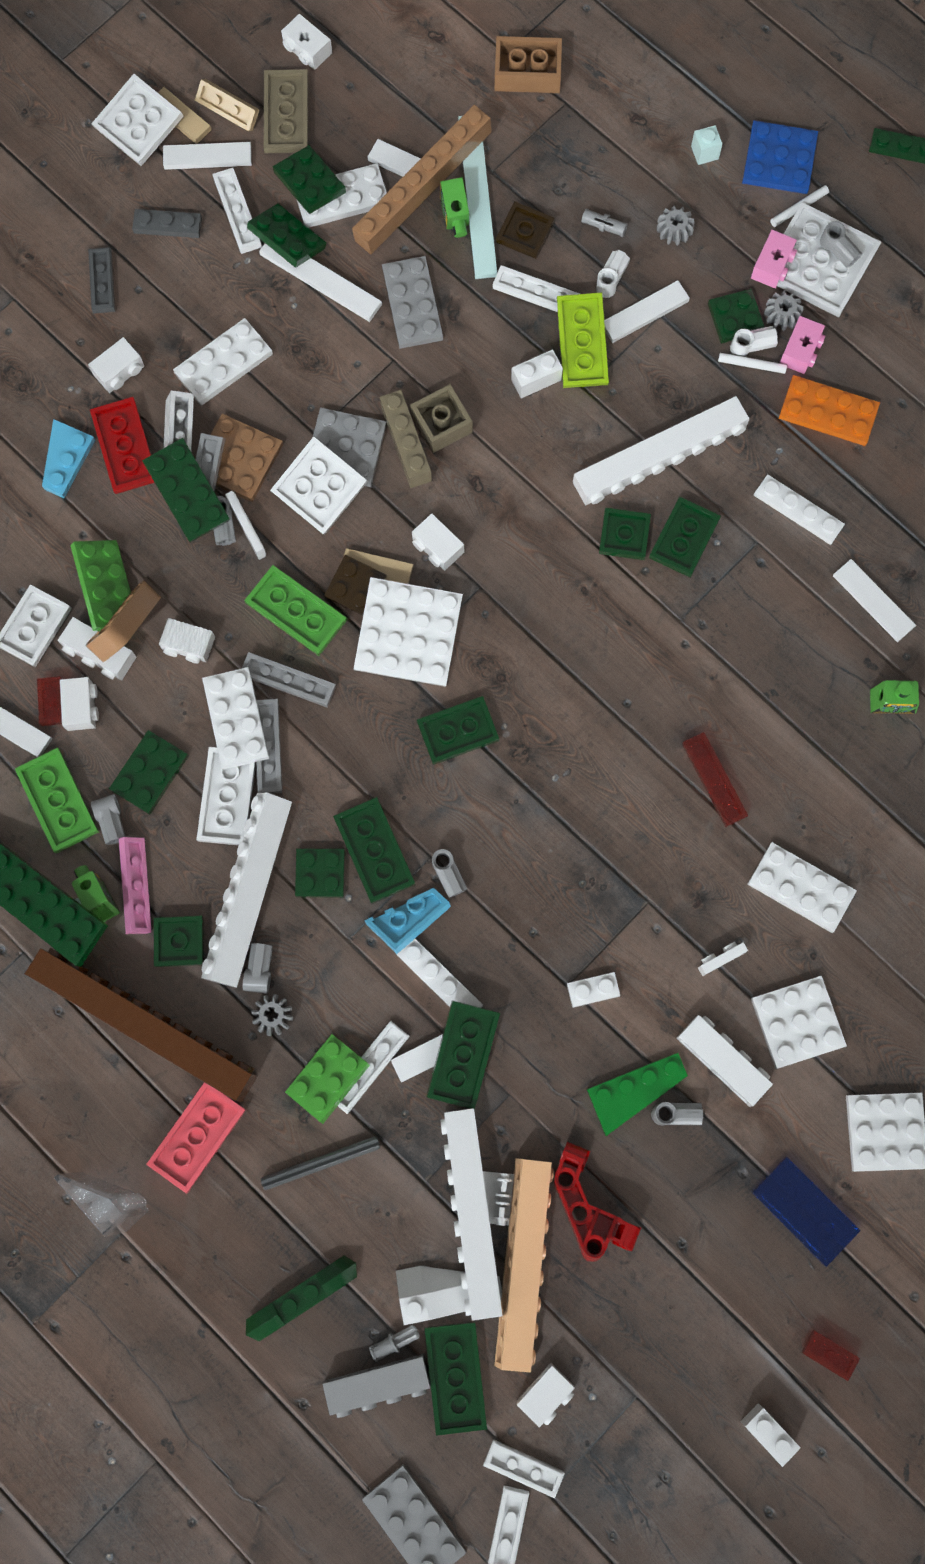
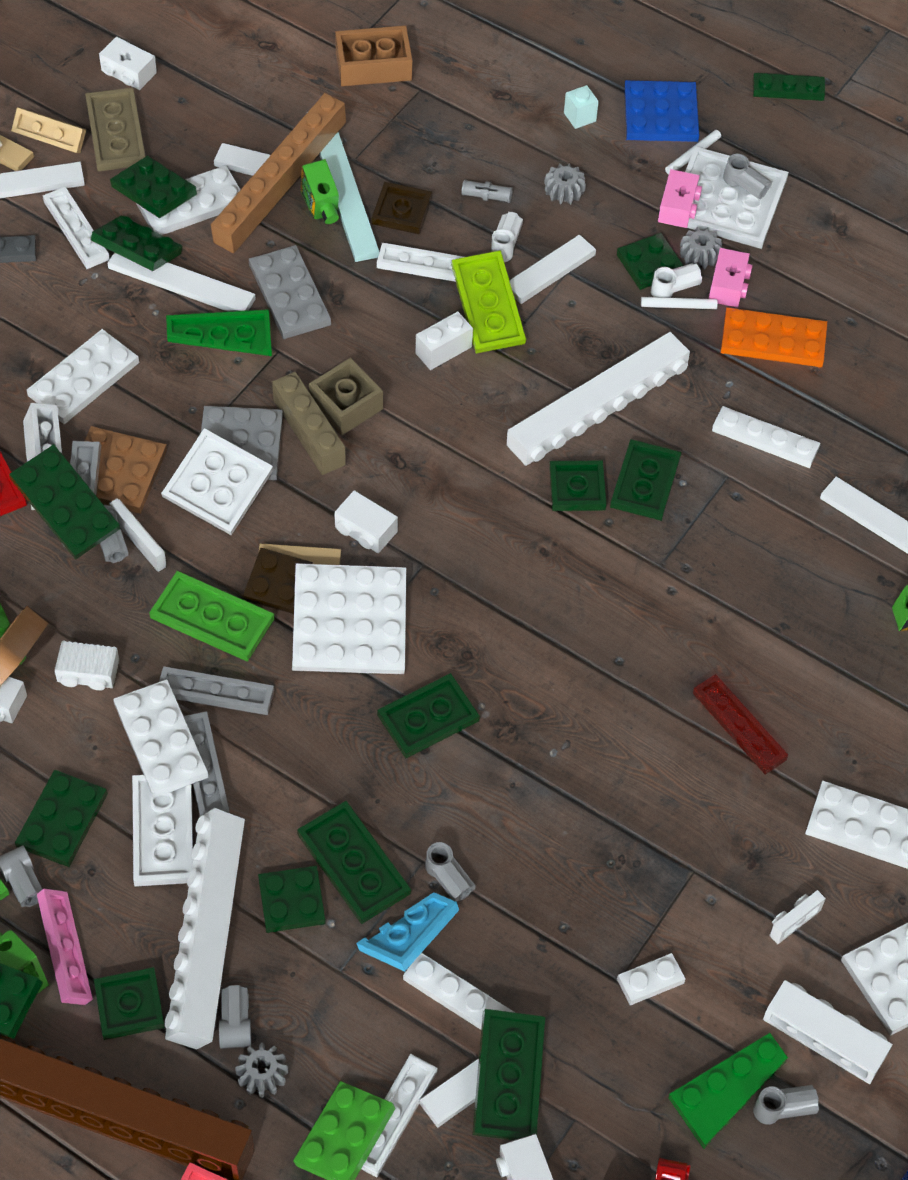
camera: 15 degrees left, 20 degrees down
none -> green wing [166,310,272,356]

